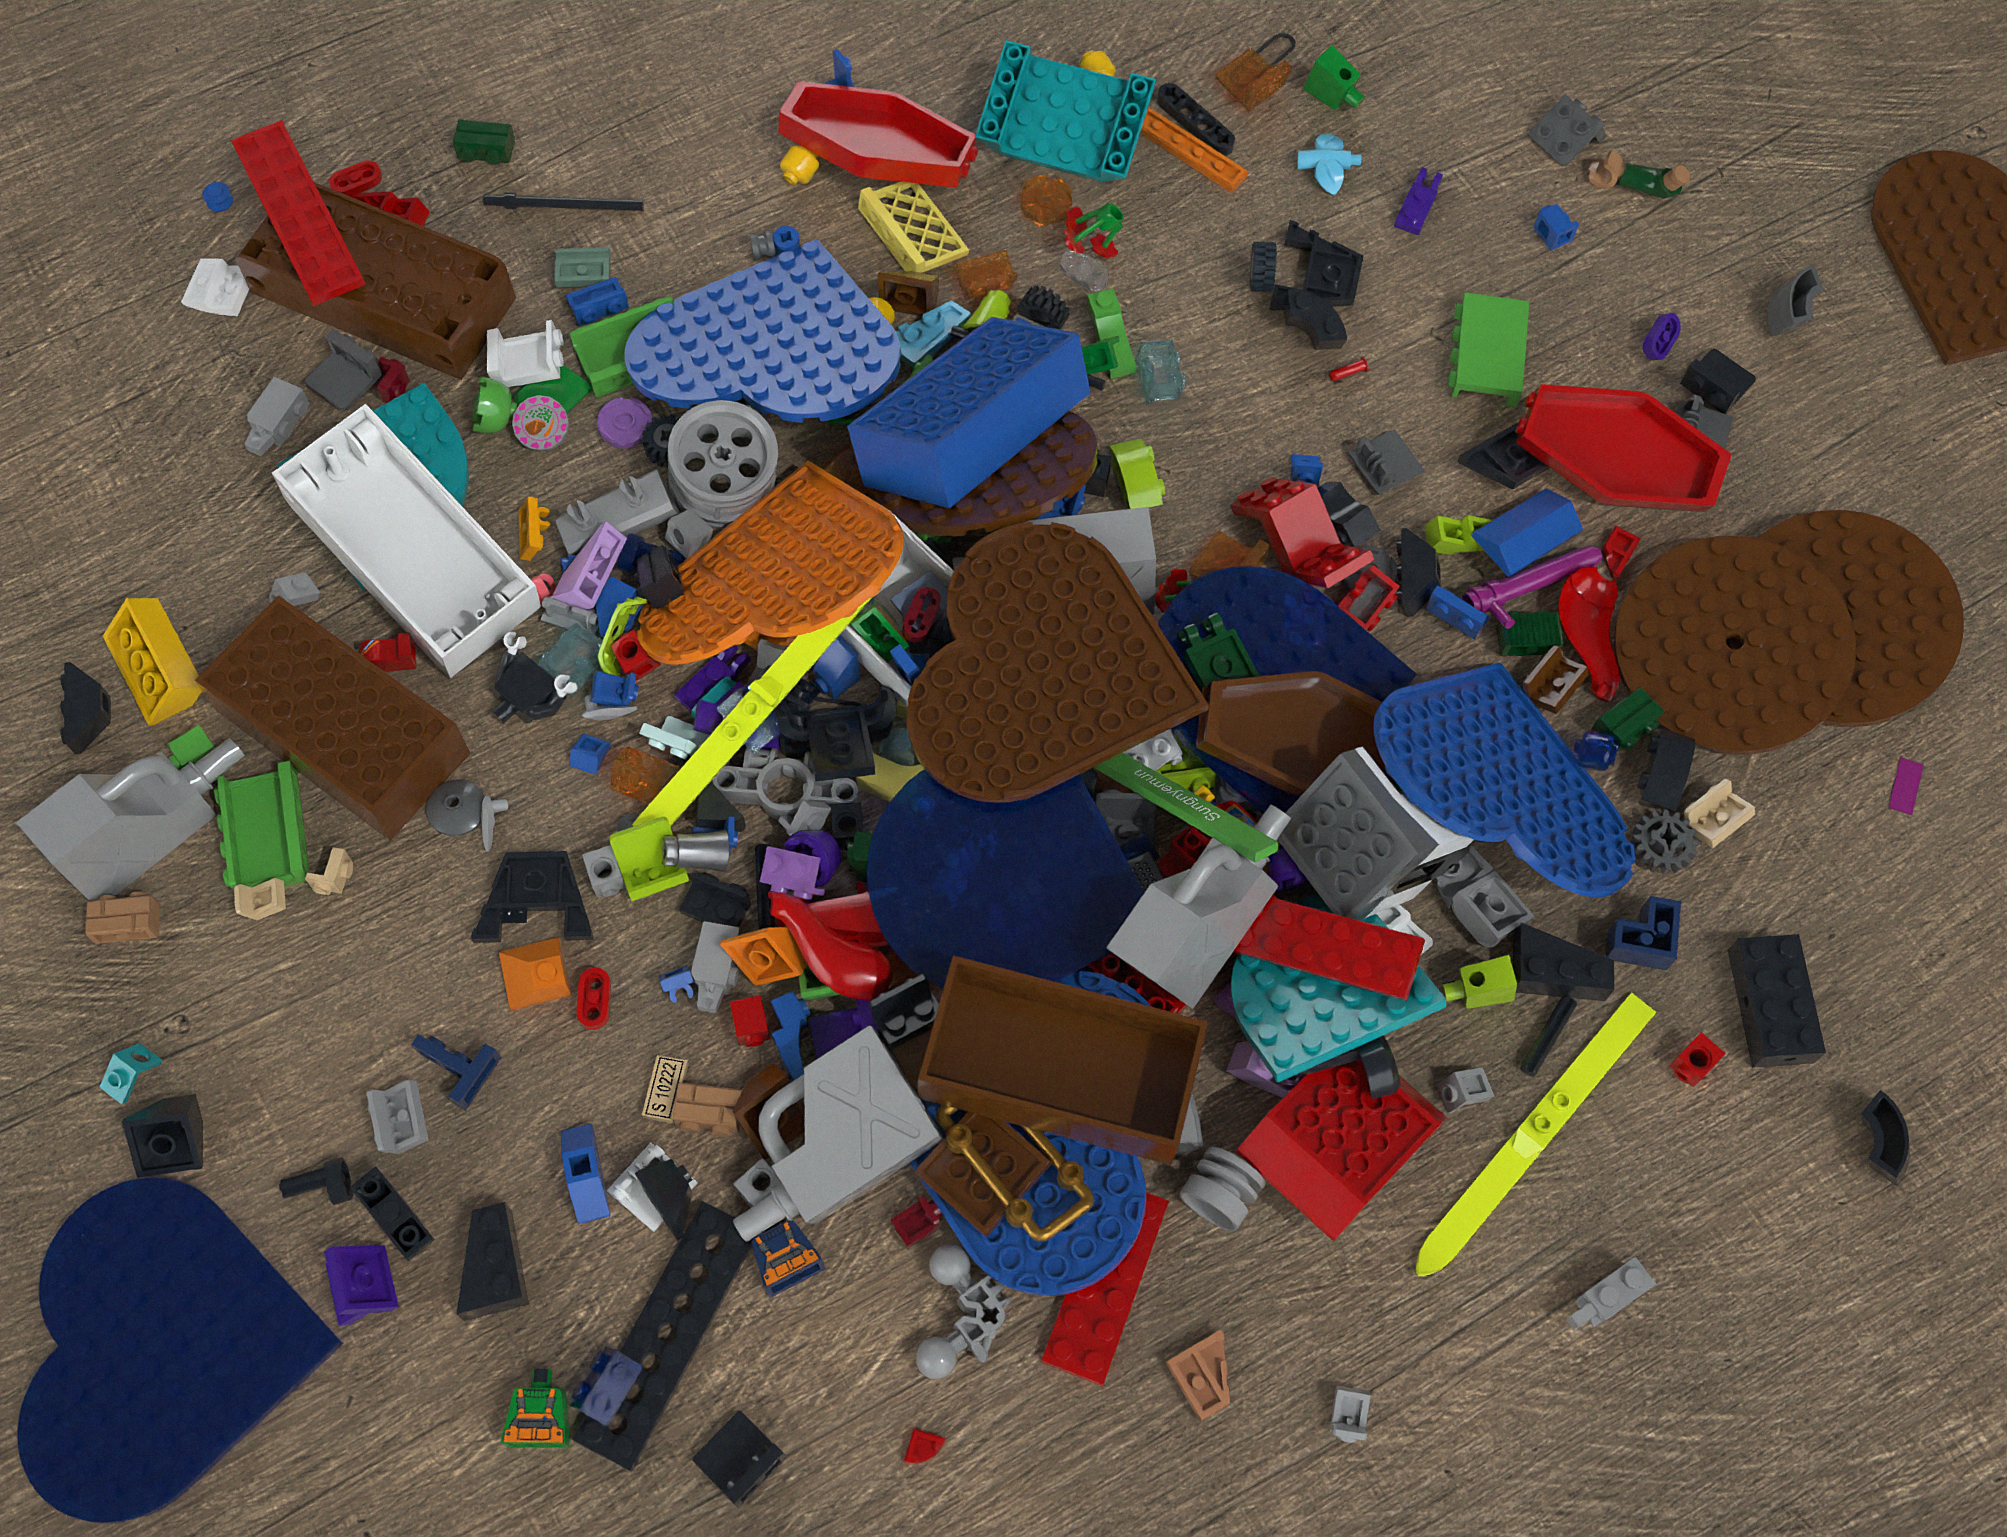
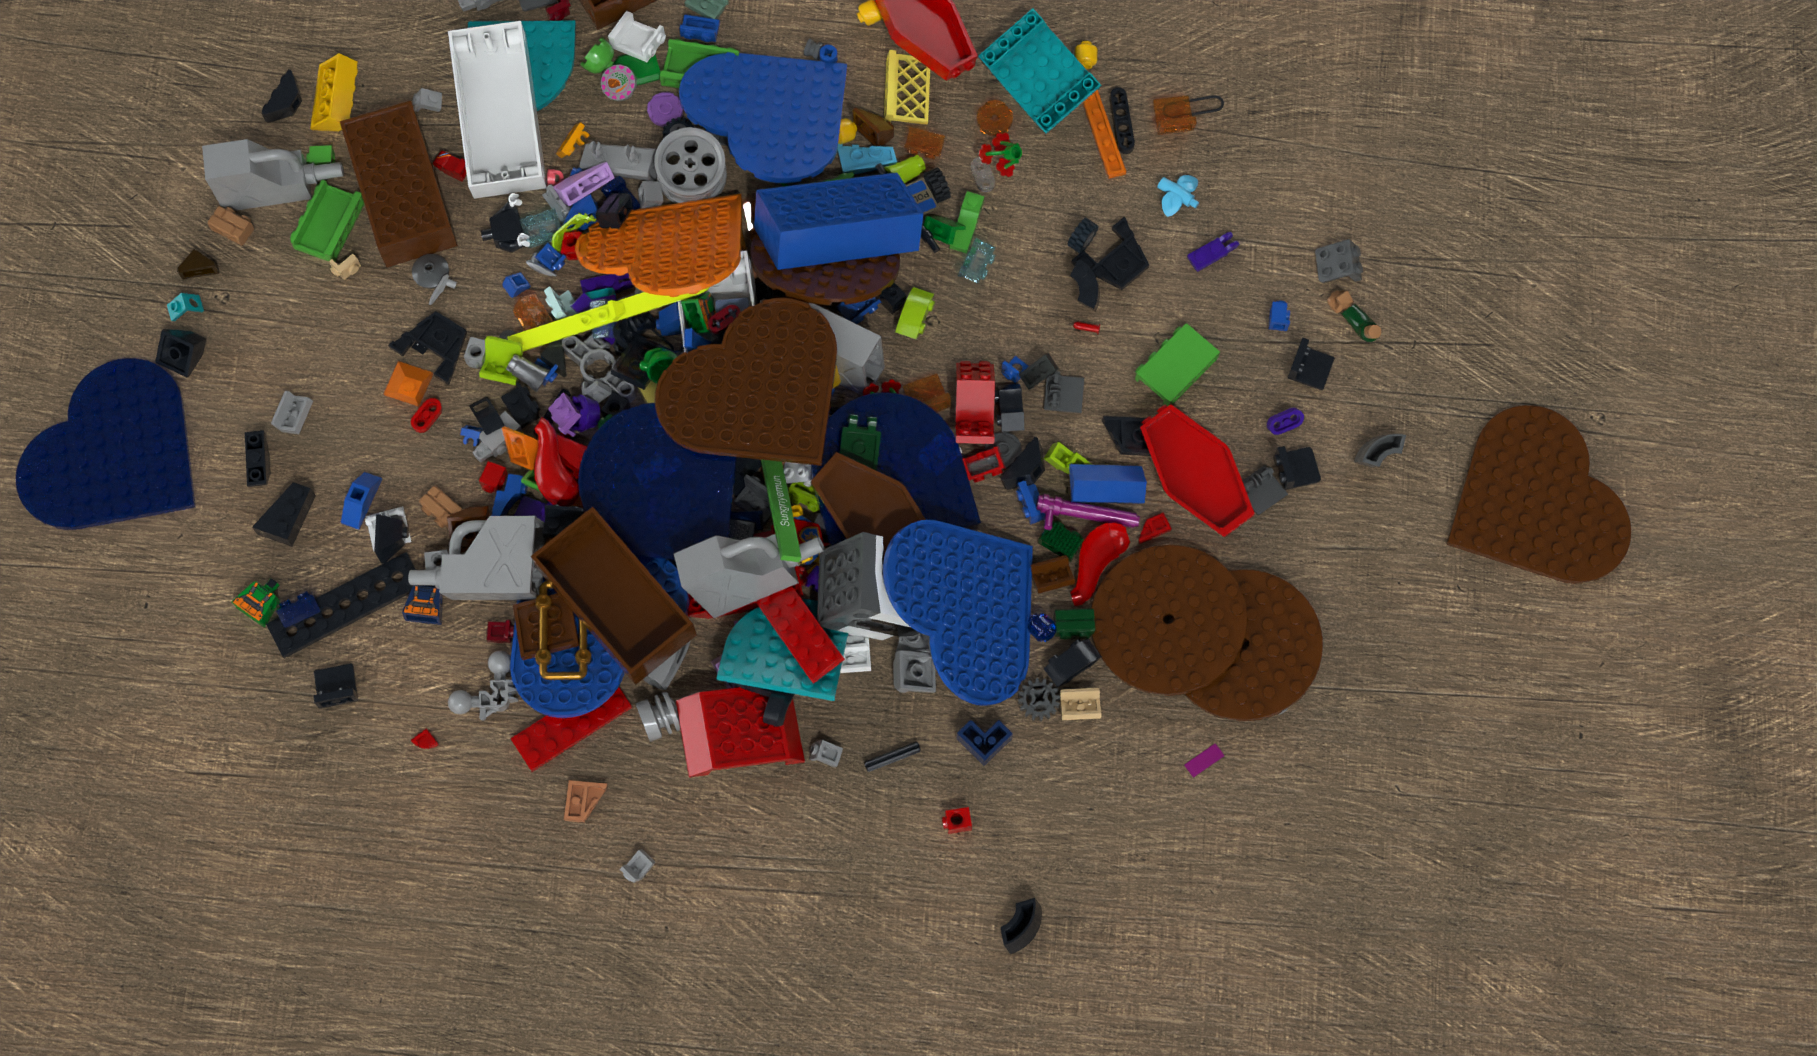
camera: 35 degrees right, 5 degrees up
tan bracket [234,878,286,920] -> none
black piece [279,1157,353,1205] -> none
dark purple bracket [324,1245,399,1326] -> none
dark blue bracket [411,1034,501,1111] -> none
tan tile [642,1055,689,1124] -> none
green torso [1303,45,1365,110] -> none
neon yellow piece [1416,992,1656,1276] -> none
lime torso [1442,955,1517,1009] -> none
black wedge [1513,922,1614,1001] -> none
light grey hinge [1566,1256,1656,1330] -> none
black brick [1727,934,1826,1068] -> none
none -> dark brown slope [177,249,219,279]
none -> black piece [469,397,505,435]
none -> green piece [639,348,677,384]
none -> pearl dark grey tile [1019,353,1059,390]
none -> black bracket [1288,337,1335,390]

